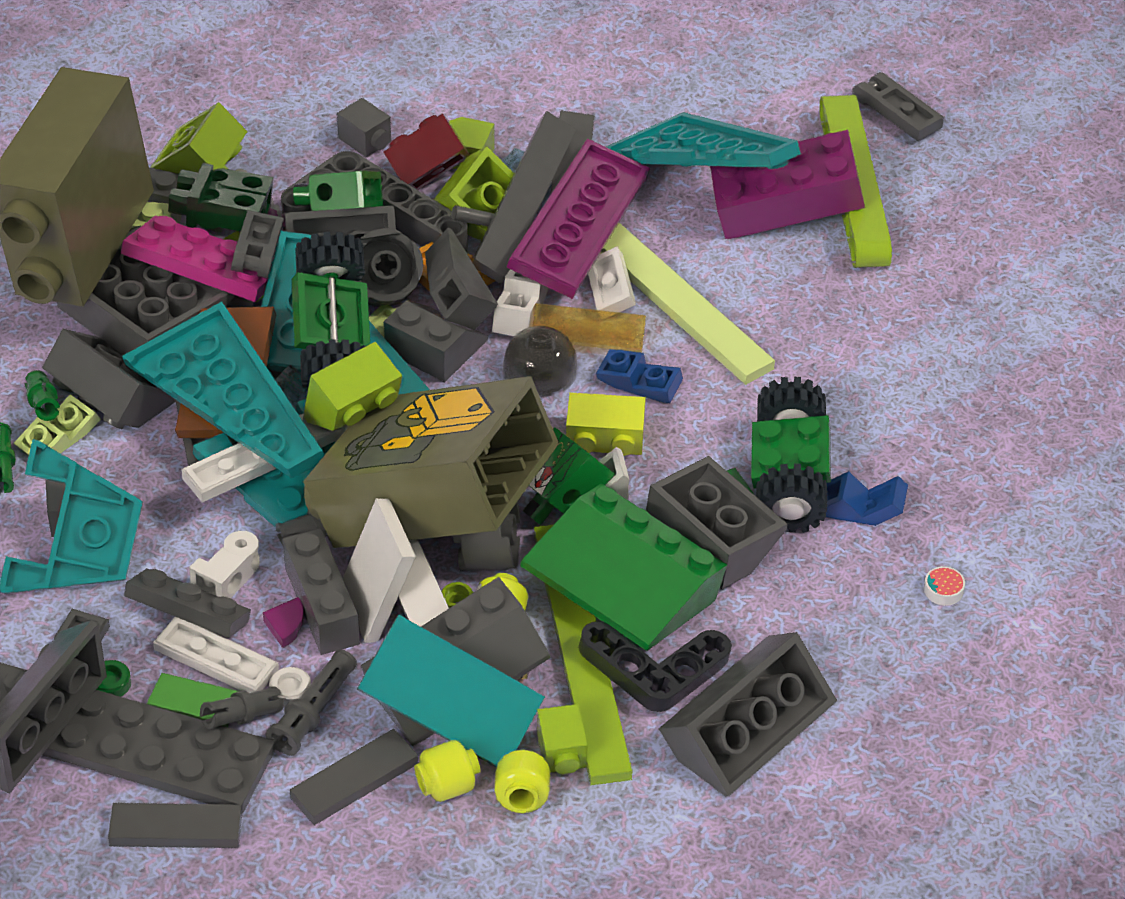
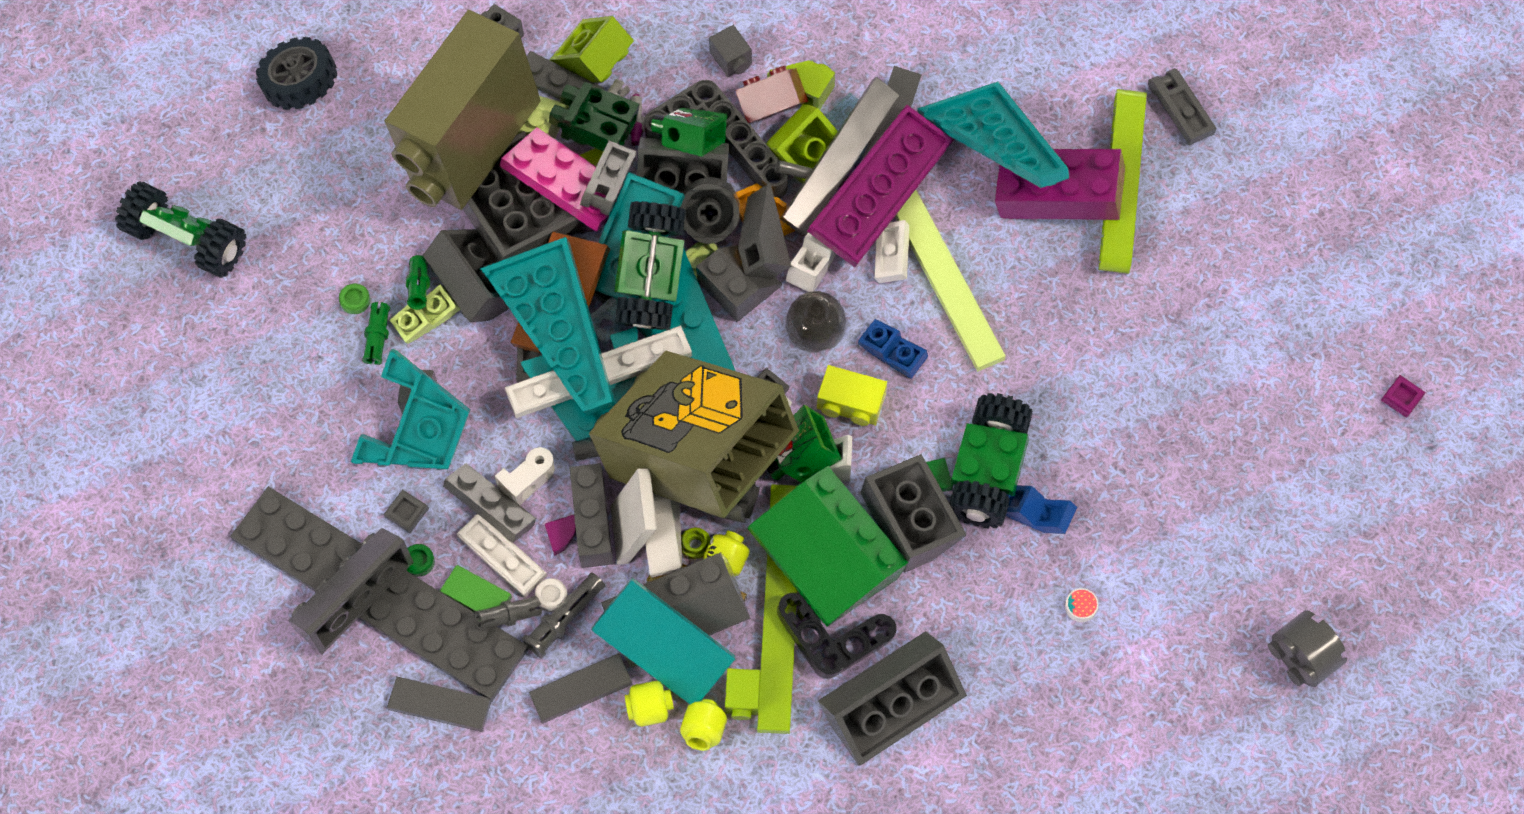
camera: 15 degrees right, 20 degrees up
lime slope [303,341,402,431] -> none
clear yellow plate [531,303,647,352] -> none

